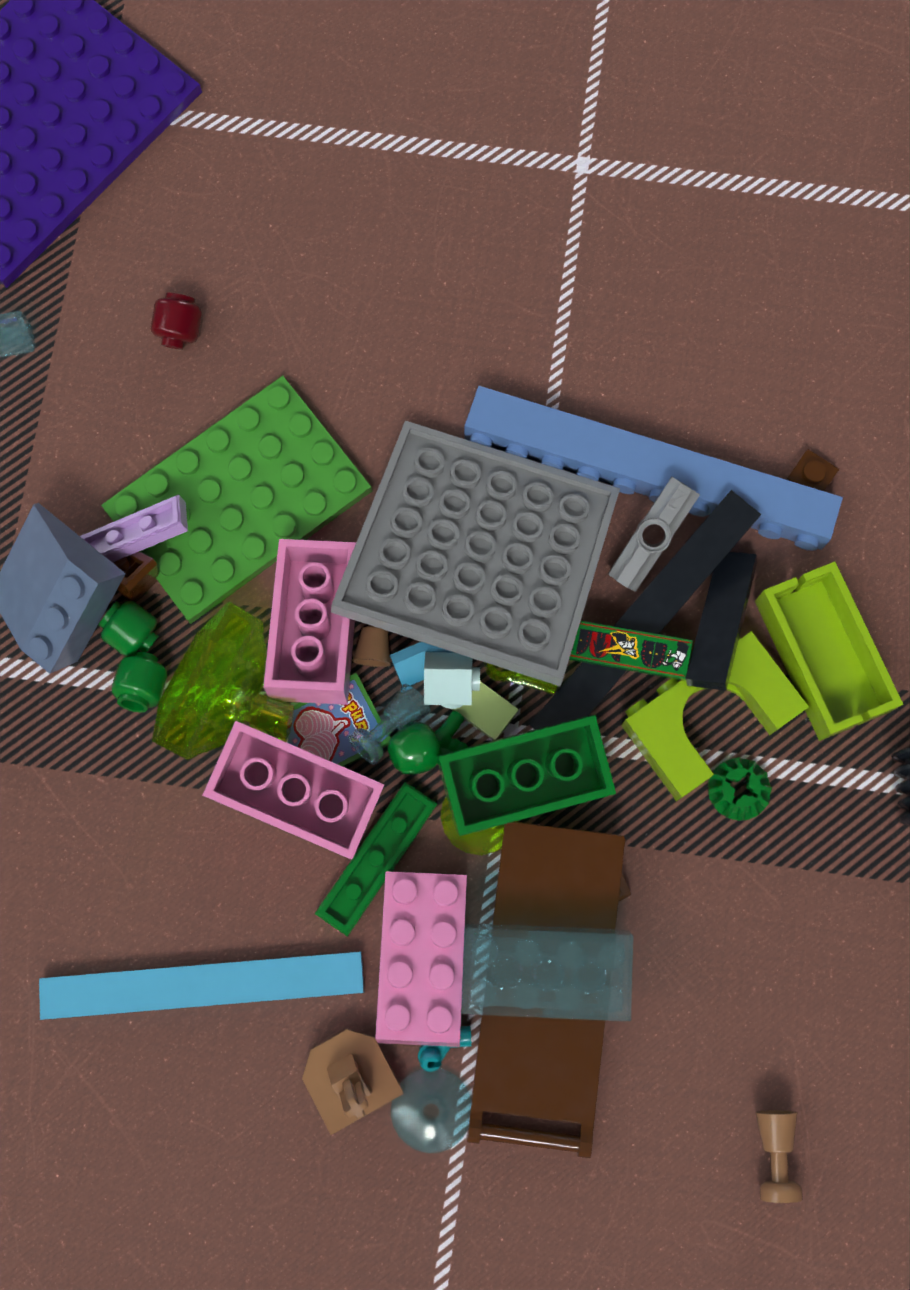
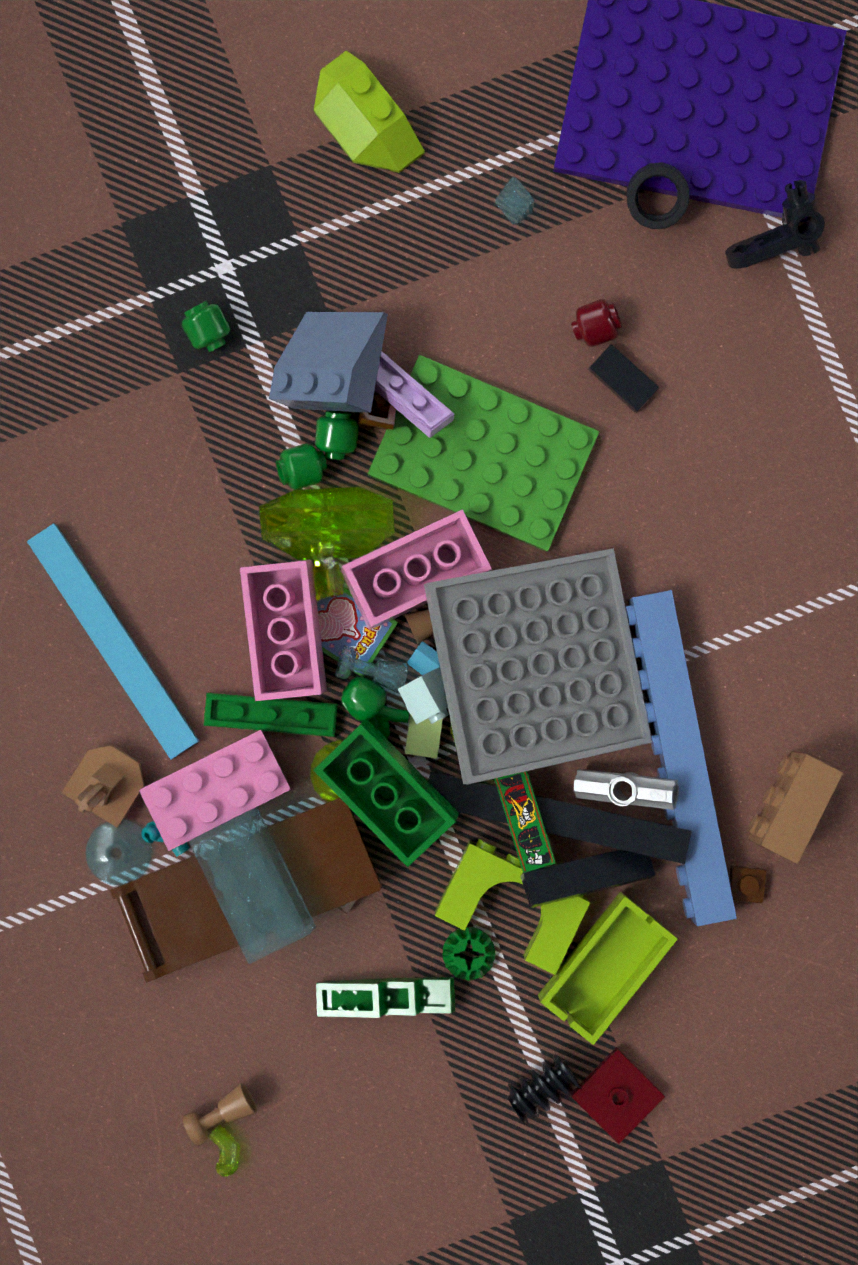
camera: 65 degrees right, 10 degrees up
none -> clear neon green arm [208,1124,240,1177]
none -> green slope [316,977,455,1018]
none -> black tile [588,344,659,413]
none -> black tyre [627,162,689,229]
none -> black piece [725,180,825,269]
none -> medium nougat brick [747,752,843,864]

